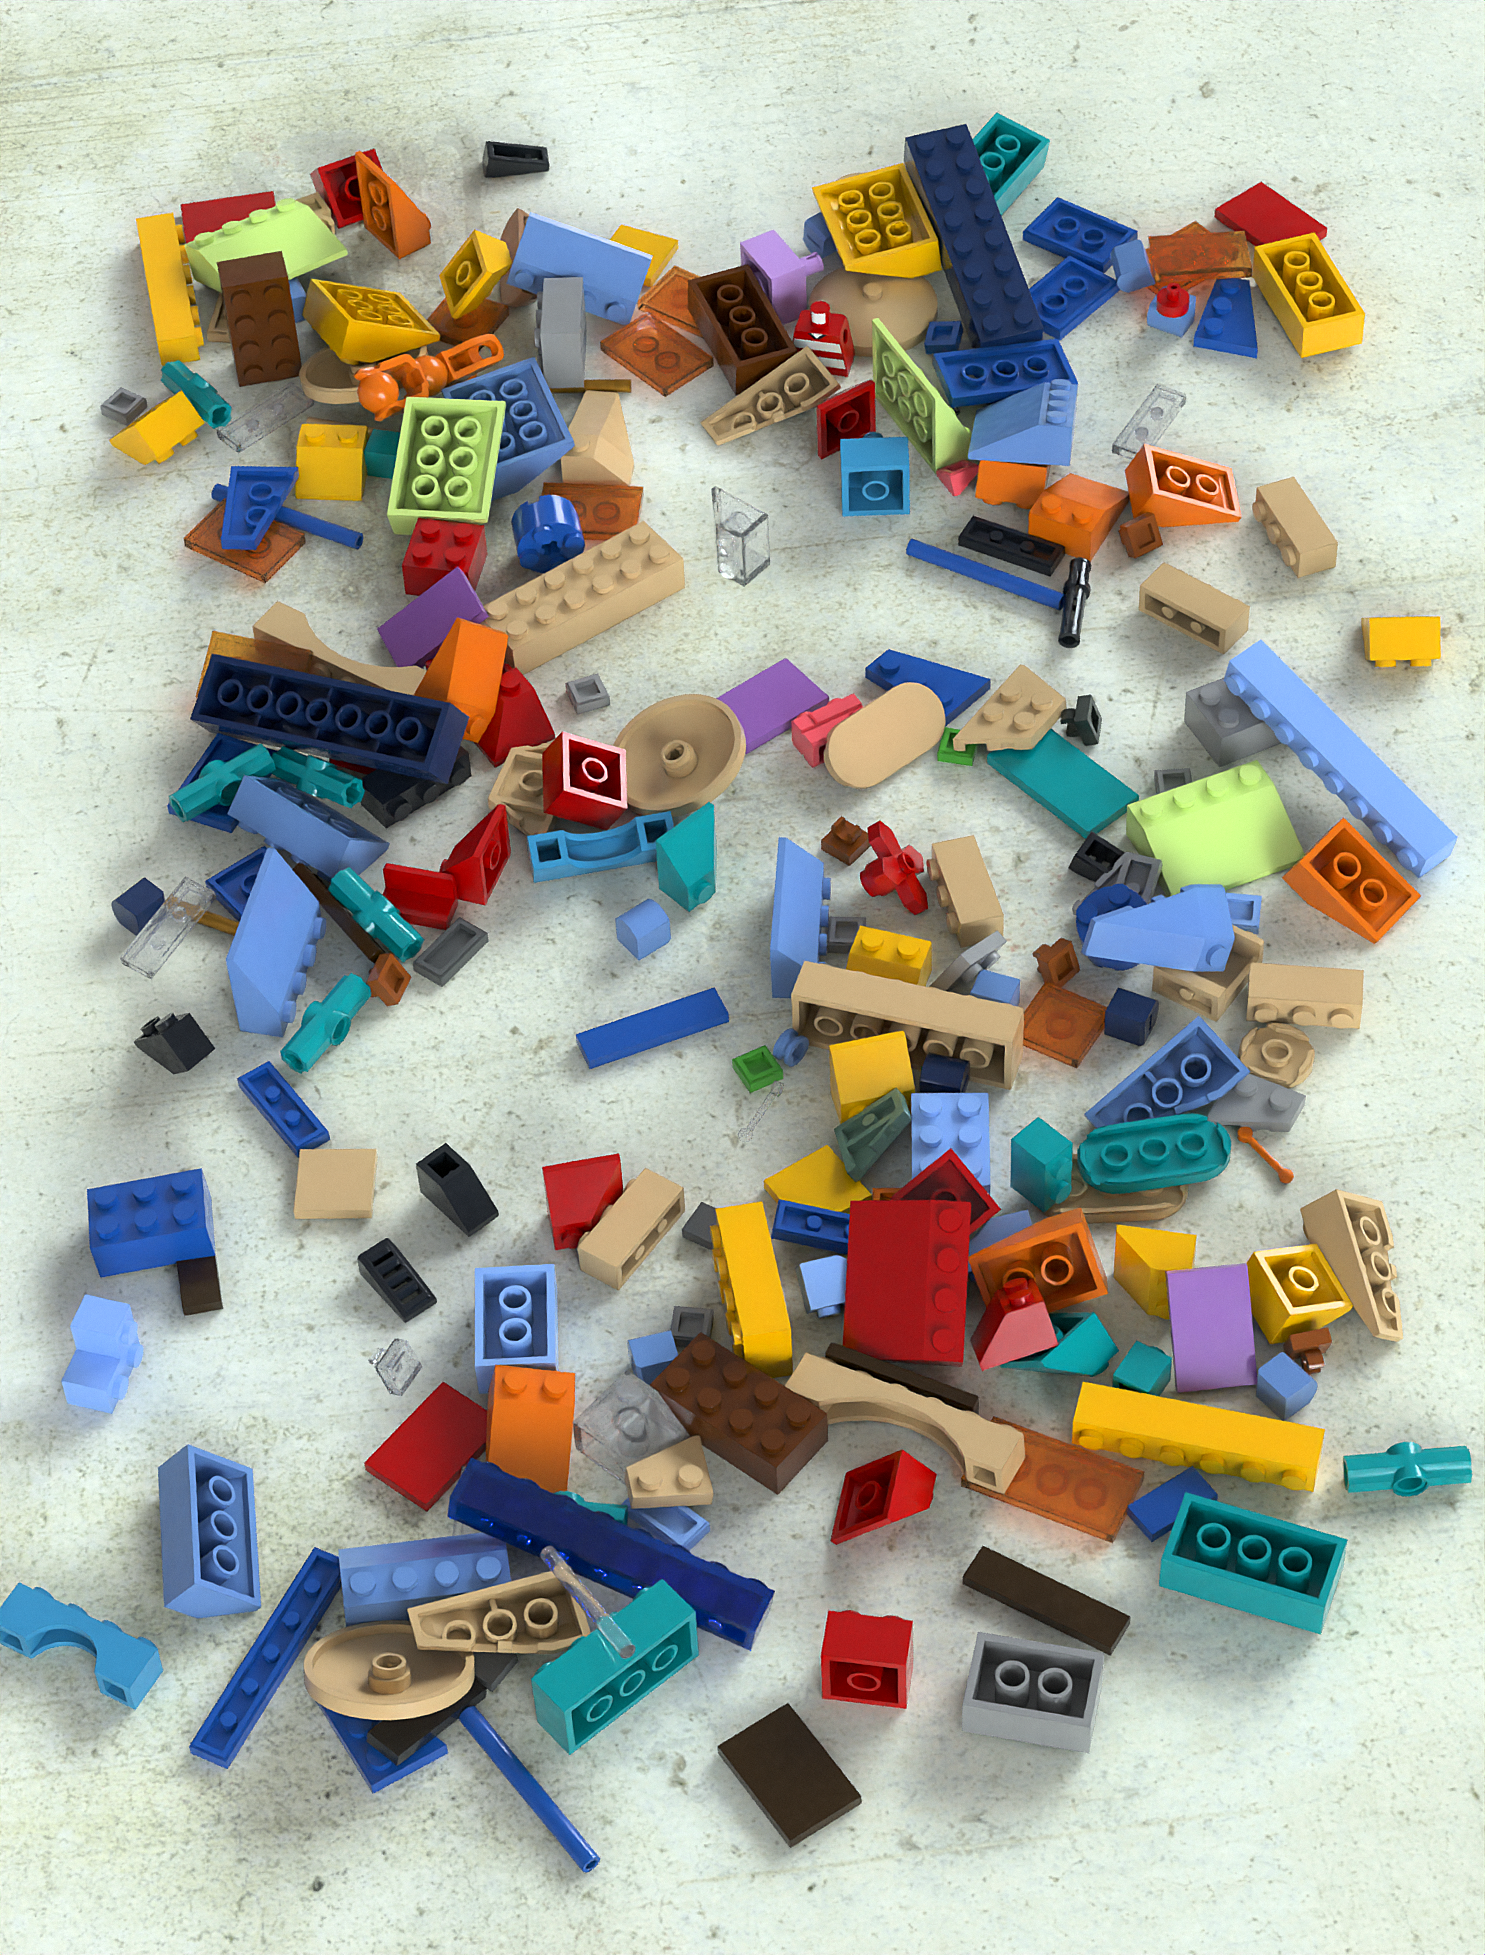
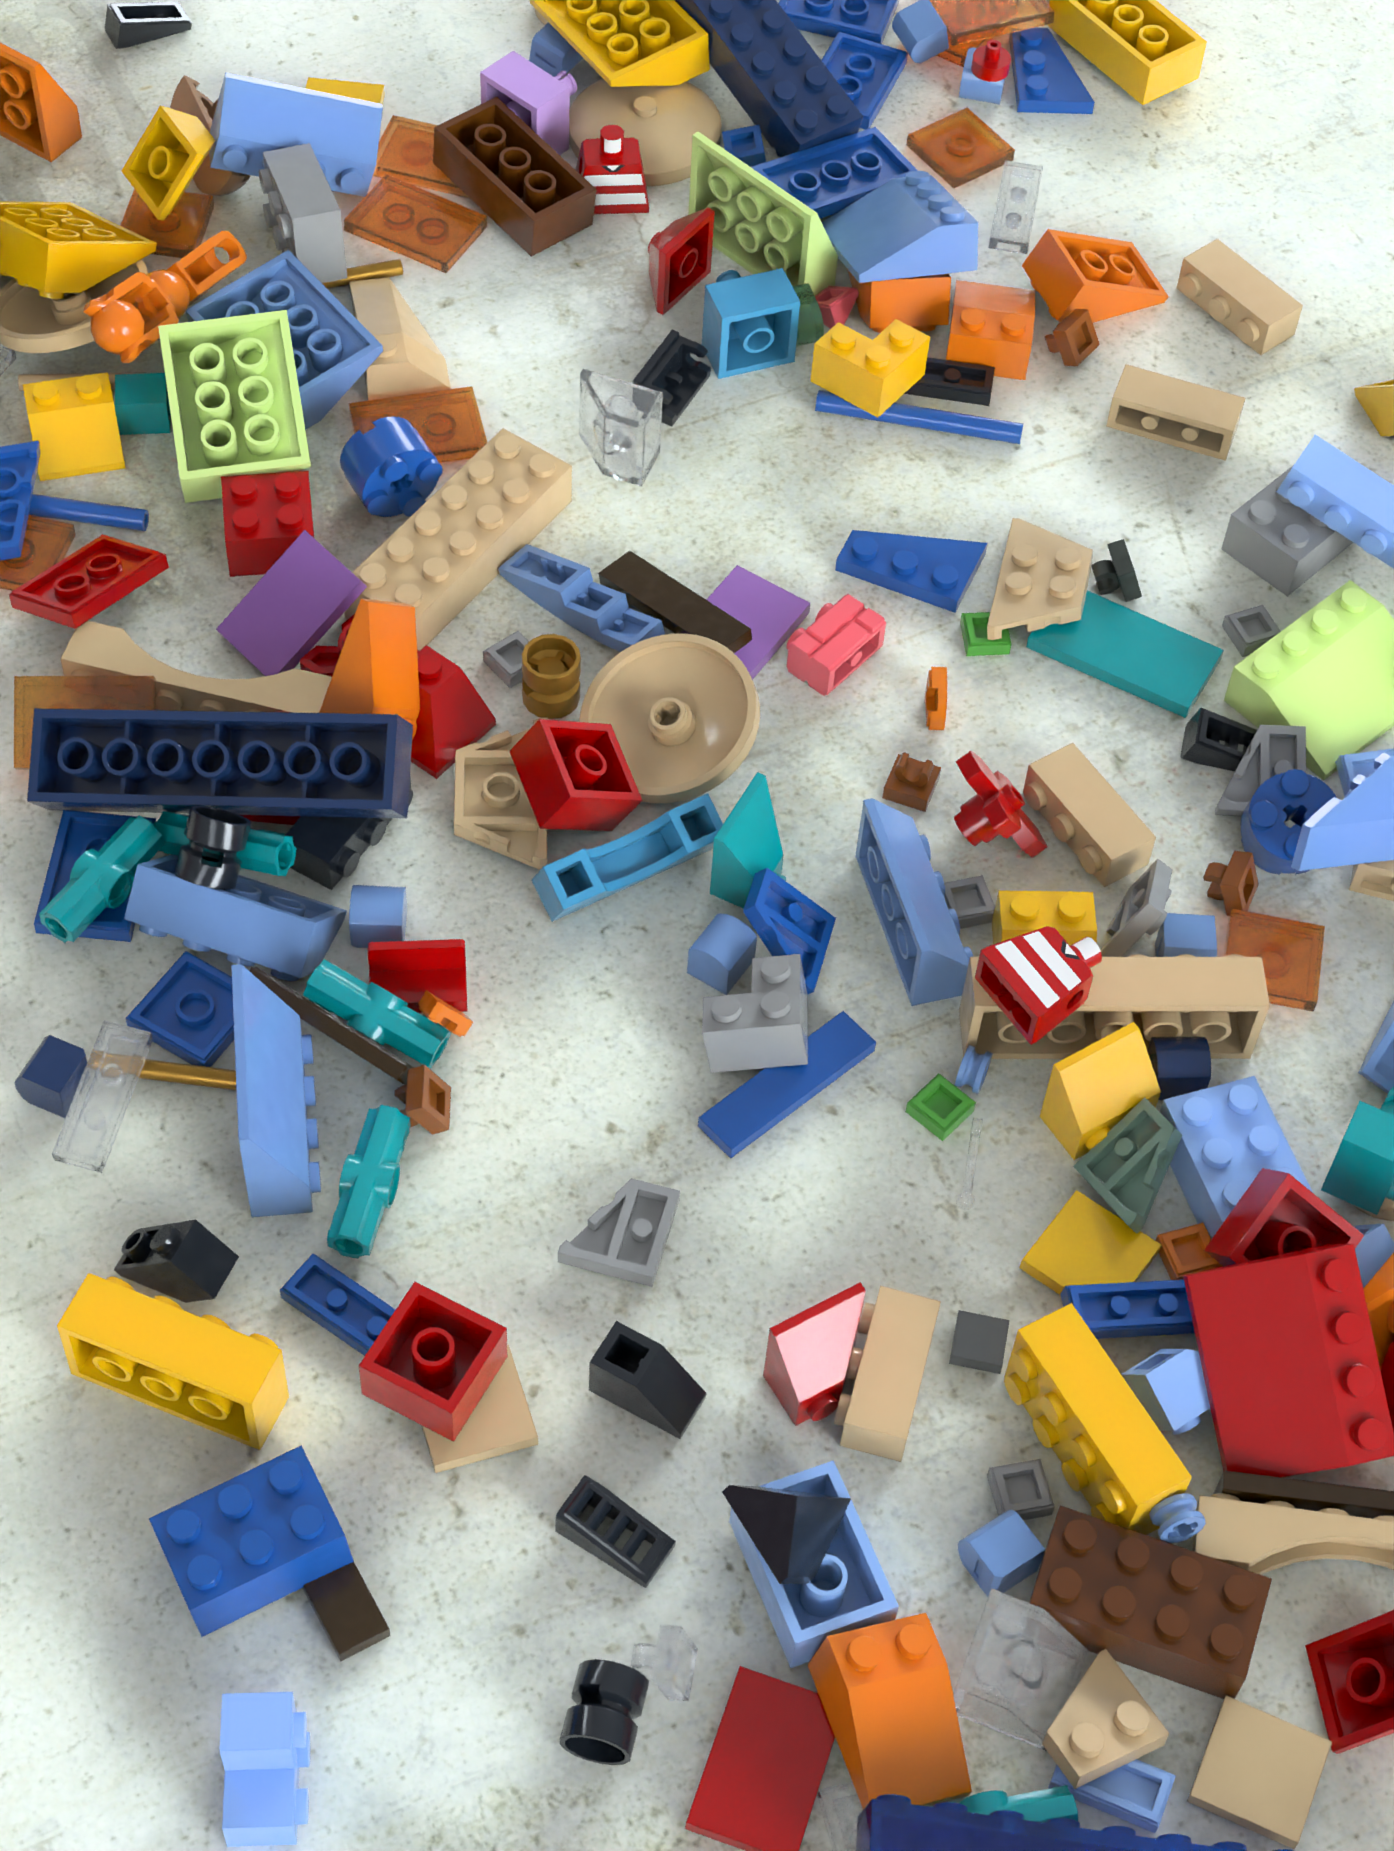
camera: 25 degrees left, 5 degrees up
dark grey tile [413,917,489,987] -> none
red slope [439,804,511,906] -> none
tan wedge [700,346,841,446] -> none
tan tile [824,682,946,789] -> none
black pin [1058,557,1091,648] -> none
dark blue piece [1104,987,1159,1046] -> none
none -> red tile [9,534,169,629]
none -> yellow brick [57,1273,289,1450]
none -> black wheel [174,806,252,890]
none -> medium blue piece [349,885,407,948]
none -> red brick [359,1281,508,1442]
none -> orange tile [417,990,473,1037]
none -> medium blue slope [498,544,665,652]
none -> pearl gold wheel [522,634,581,719]
none -> light grey wing [558,1178,680,1287]
none -> black wheel [560,1659,649,1765]
none -> dark brown tile [598,551,752,653]
none -> black hinge [632,329,711,427]
none -> light grey brick [702,954,808,1073]
none -> black slope [722,1485,851,1584]
none -> blue wing [743,868,836,995]
none -> clear green piece [793,283,824,346]
none -> yellow brick [810,319,930,418]
none -> clear orange tile [906,107,1015,188]
none -> orange tile [925,667,947,730]
none -> red torso [975,926,1102,1045]
none -> medium blue bush [1149,1493,1206,1544]
none -> tan tile [1187,1695,1332,1849]

